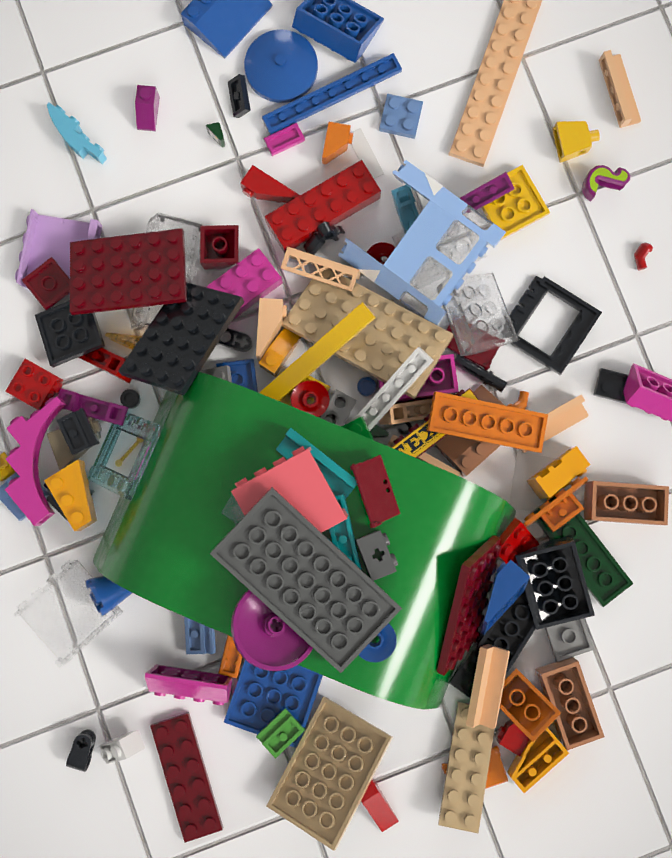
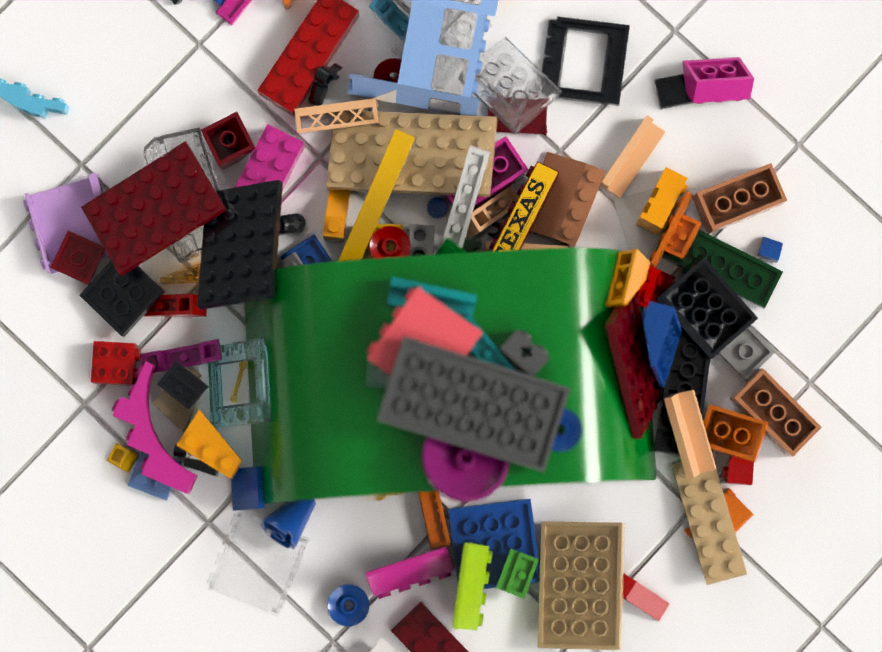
camera: 25 degrees left, 0 degrees up
black tile [120,389,141,409] -> none
magenta slope [135,85,160,132] -> none
medium blue plate [184,617,216,654] -> none
dark green slope [206,122,225,147] -> none
red slope [240,165,300,203] -> none
light nougat slope [256,298,288,362] -> none
dark red door [350,455,400,528] -> none
orange plate [427,391,548,453] -> none
black pin [455,354,508,393] -> none
orange arm [507,391,529,410] -> none
light orange wedge [507,728,569,793] -> none
none -> blue tile [231,466,265,511]
none -> blue dish [328,584,369,627]
none -> lime slope [452,543,493,630]
none -> light orange slope [606,249,650,307]
none -> blue slope [757,237,783,263]

